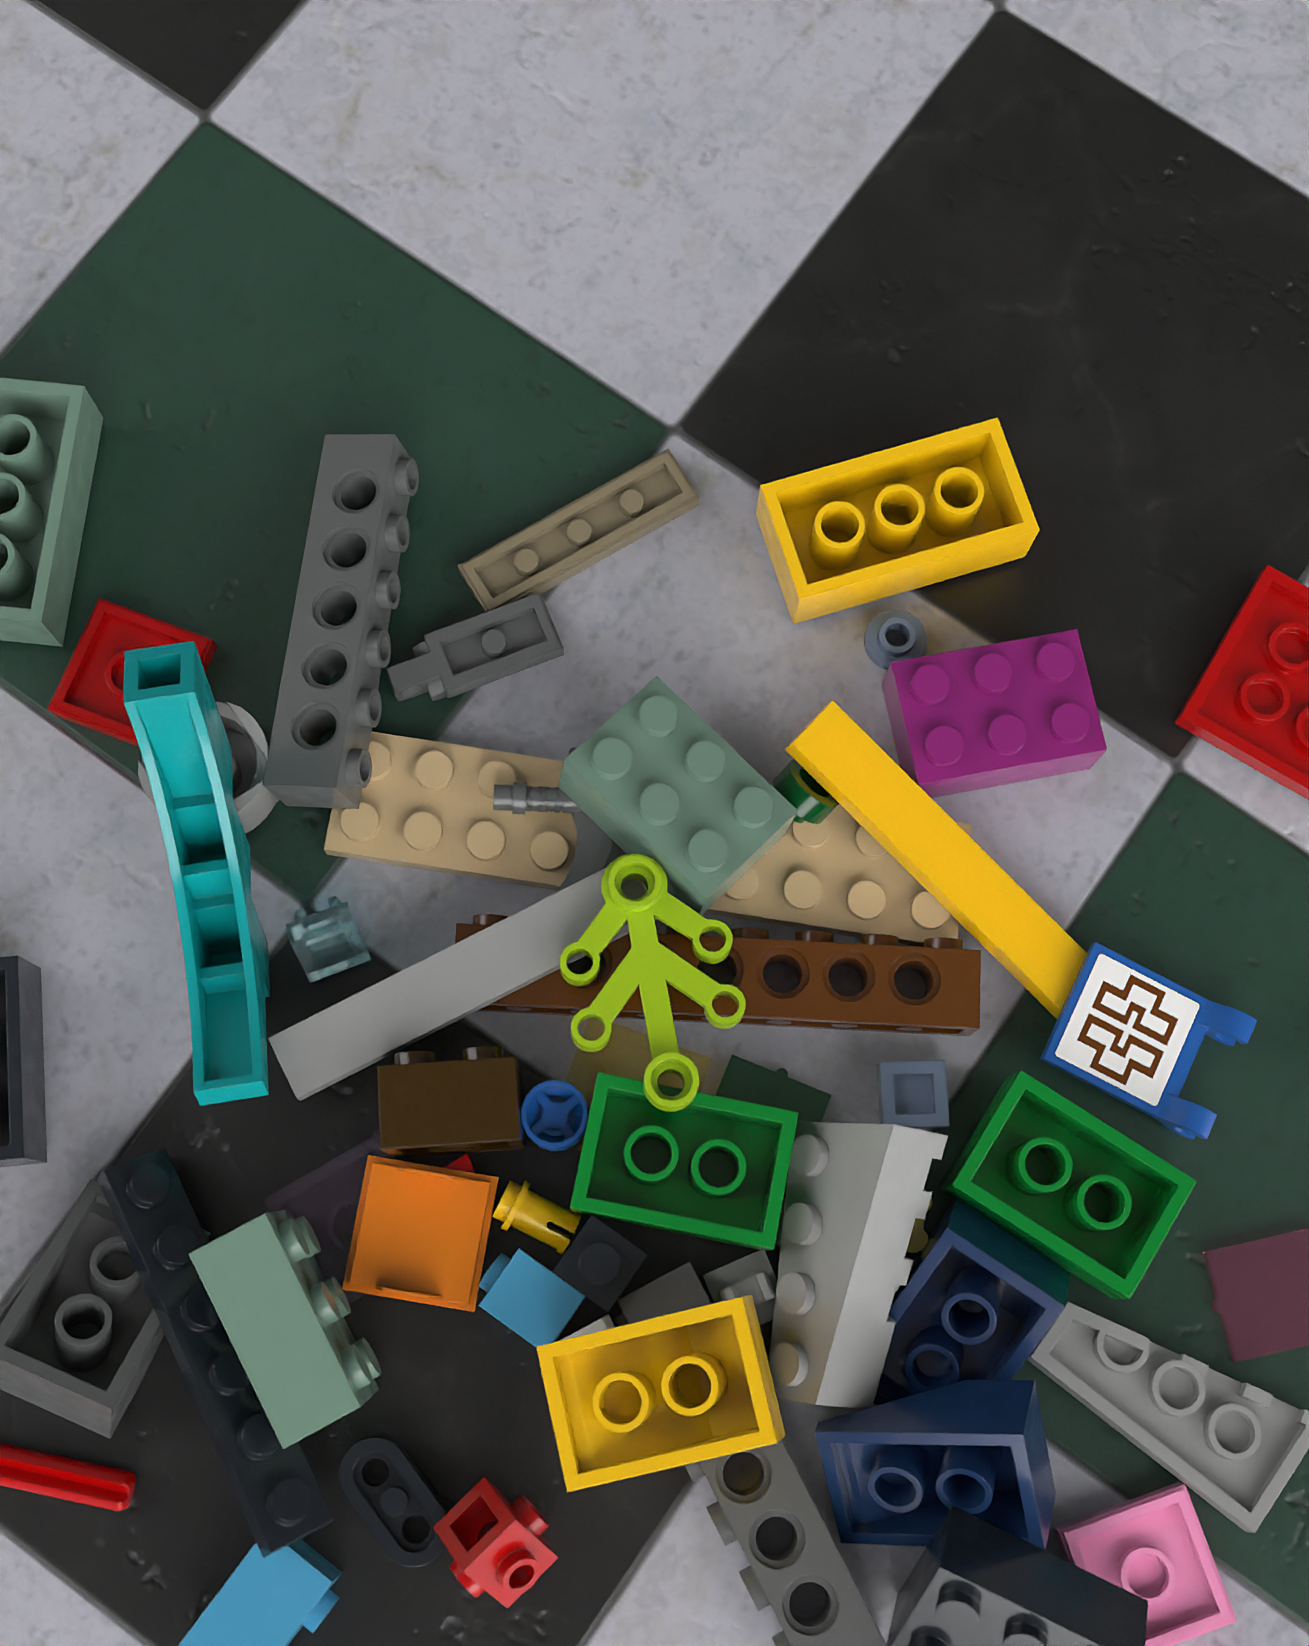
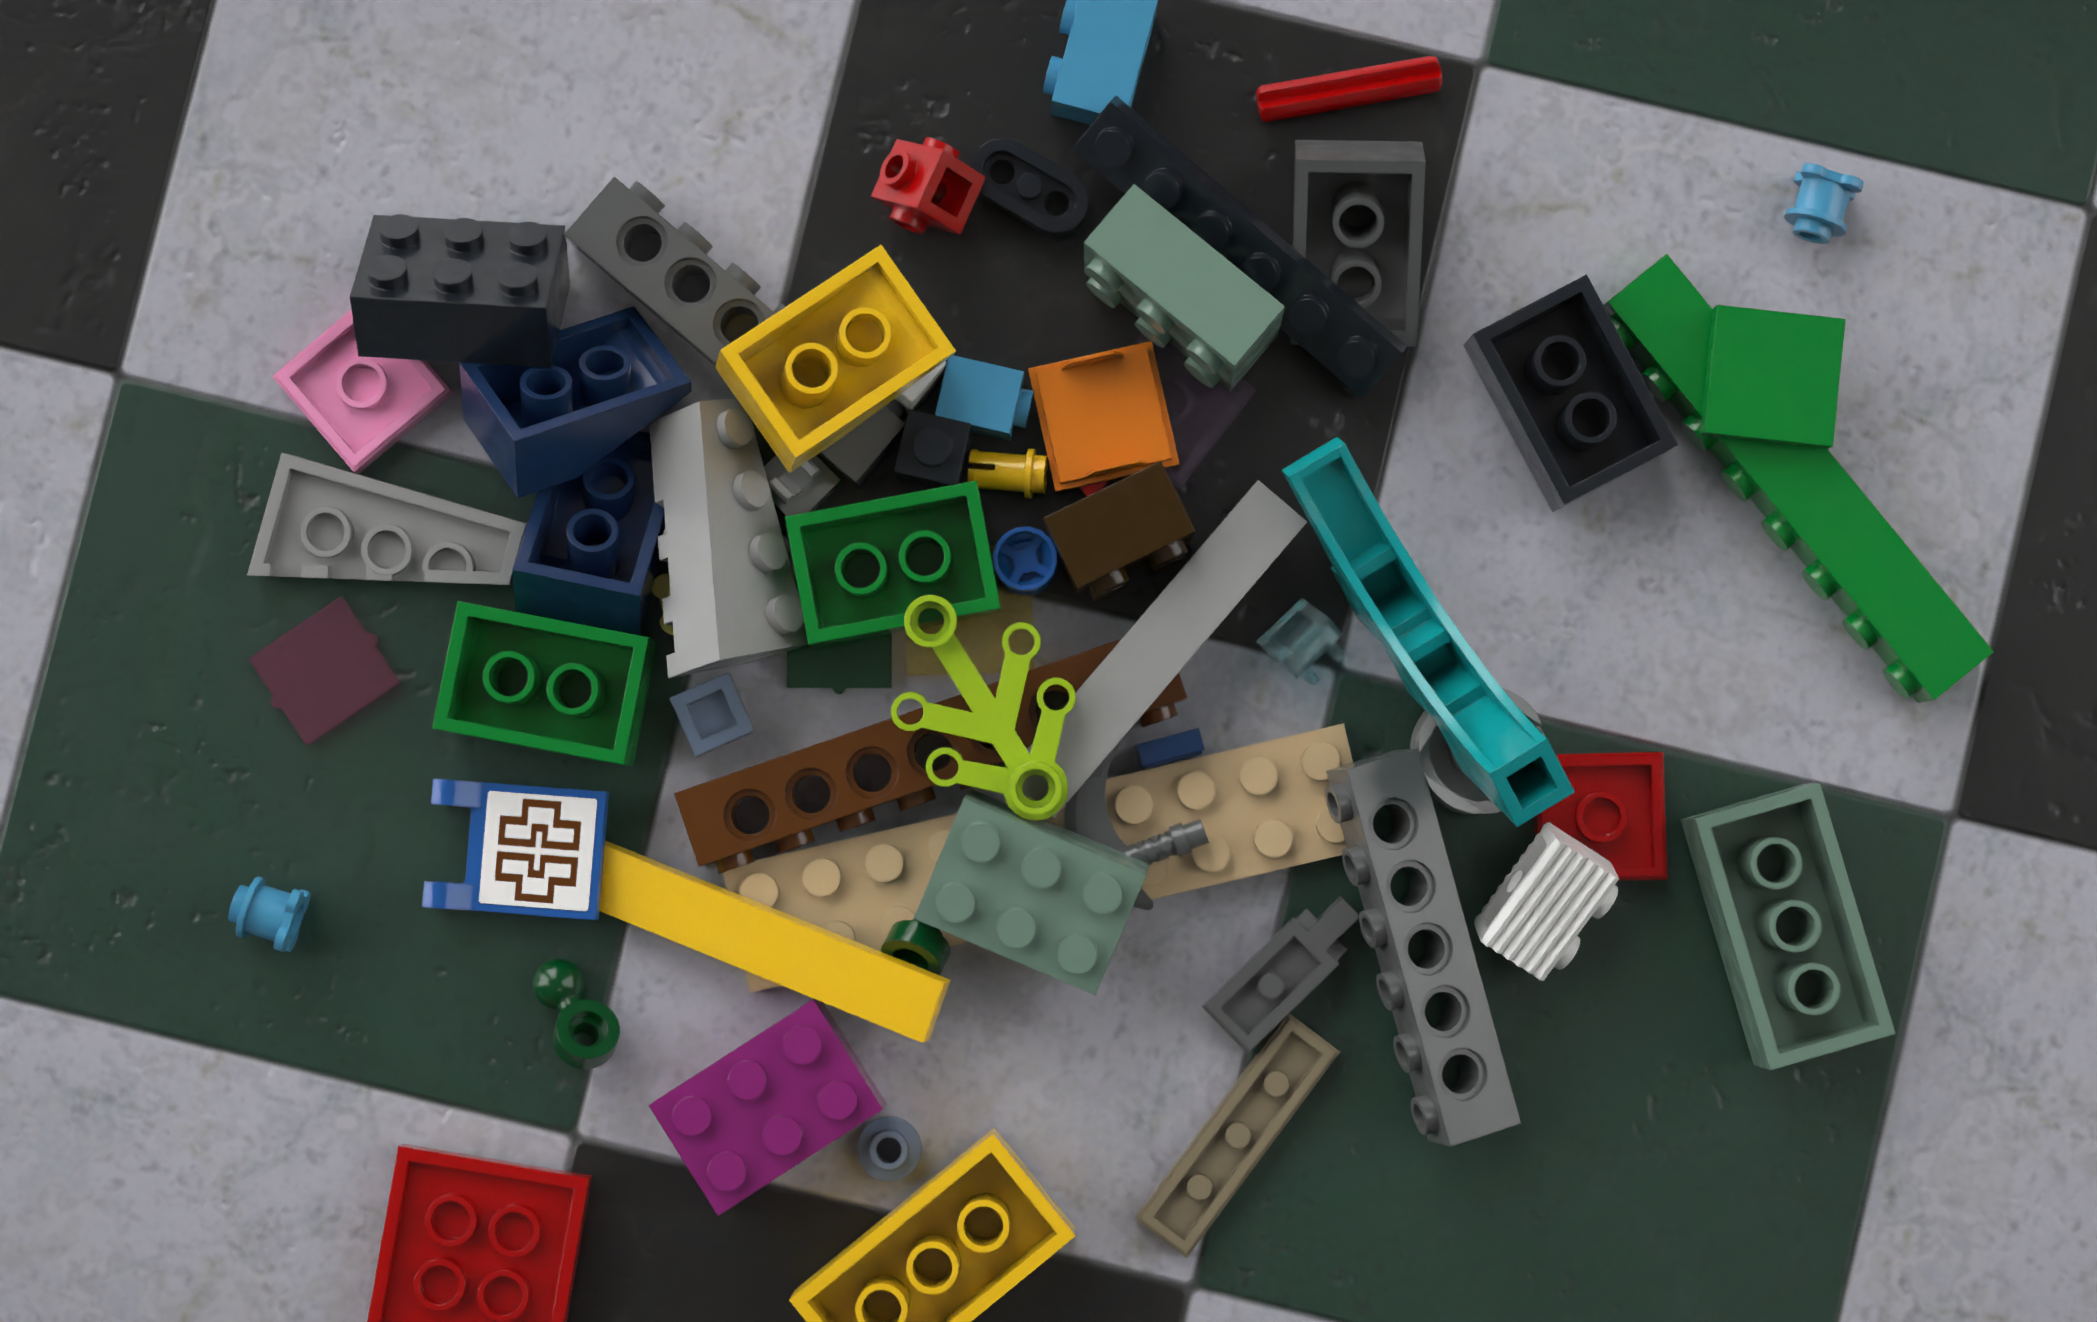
camera: 160 degrees right, 10 degrees up
none -> dark green plate [533,958,620,1069]
none -> dark blue tile [1135,728,1205,770]
none -> white brick [1474,822,1619,981]

